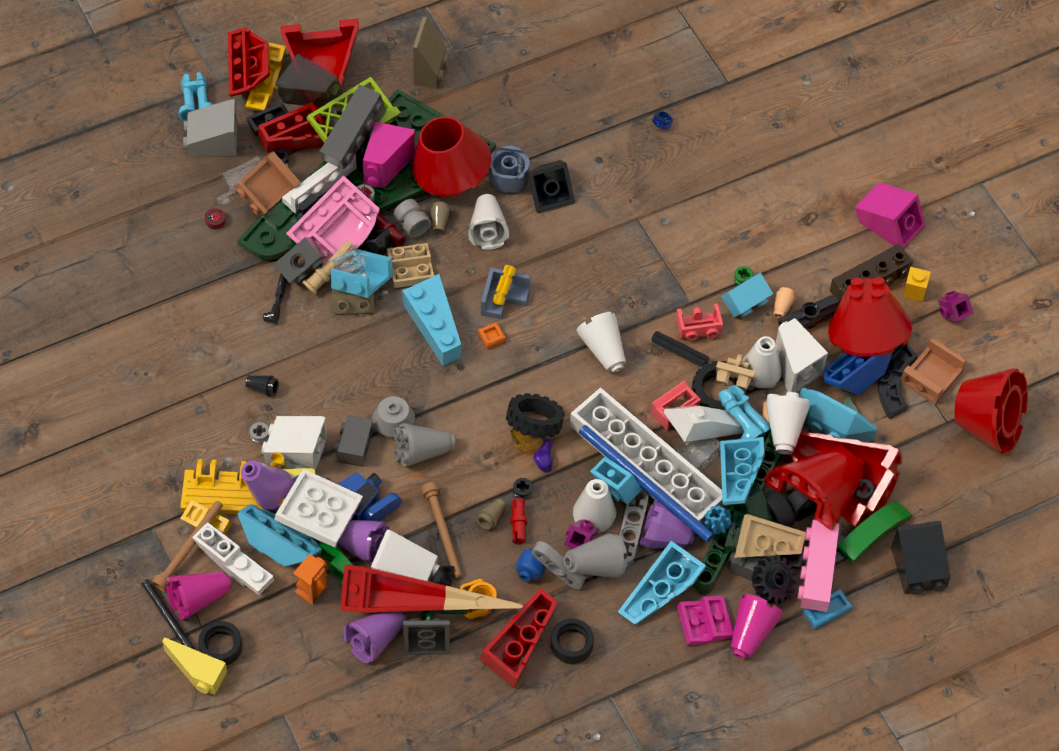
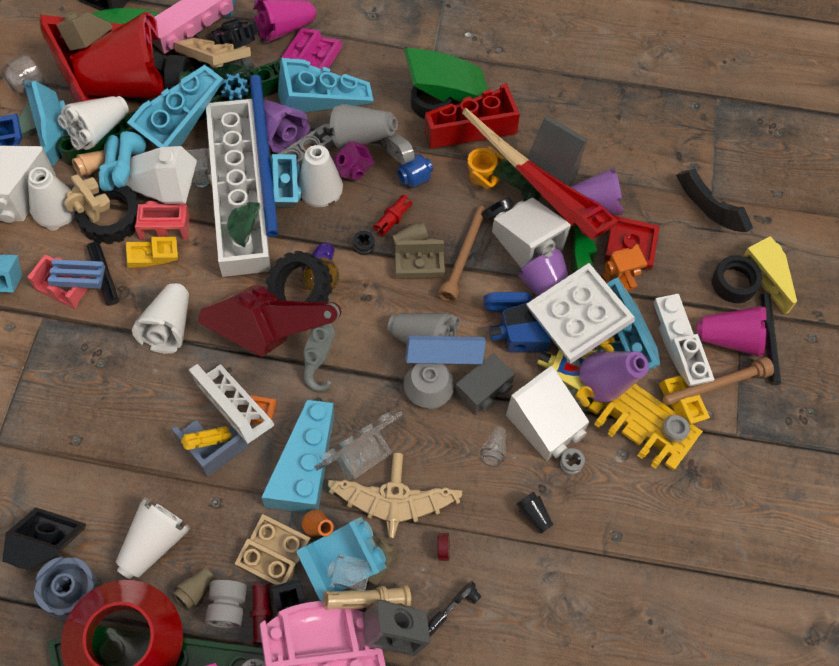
camera: 145 degrees left, 5 degrees up
none -> clear helmet [2,53,44,94]
none -> medium blue tile [48,259,105,289]
none -> dark tan slope [57,11,113,50]
none -> yellow slope [126,237,178,268]
none -> white fence [189,364,274,444]
none -> dark red slope [197,285,341,392]
none -> clear green tile [227,202,260,247]
none -> orange cone [302,509,334,537]
none -> clear bracket [314,411,403,481]
none -> tan bar [328,453,462,539]
none -> dark tan bracket [395,239,445,279]
none -> green slope [404,48,488,102]
none -> medium blue tile [405,335,486,364]
none -> dark red tile [437,533,450,561]
none -> clear cone [480,426,508,467]
none -> red plate [604,216,660,270]
none -> light grey tile [662,415,690,443]
none -> black tile [676,169,753,232]

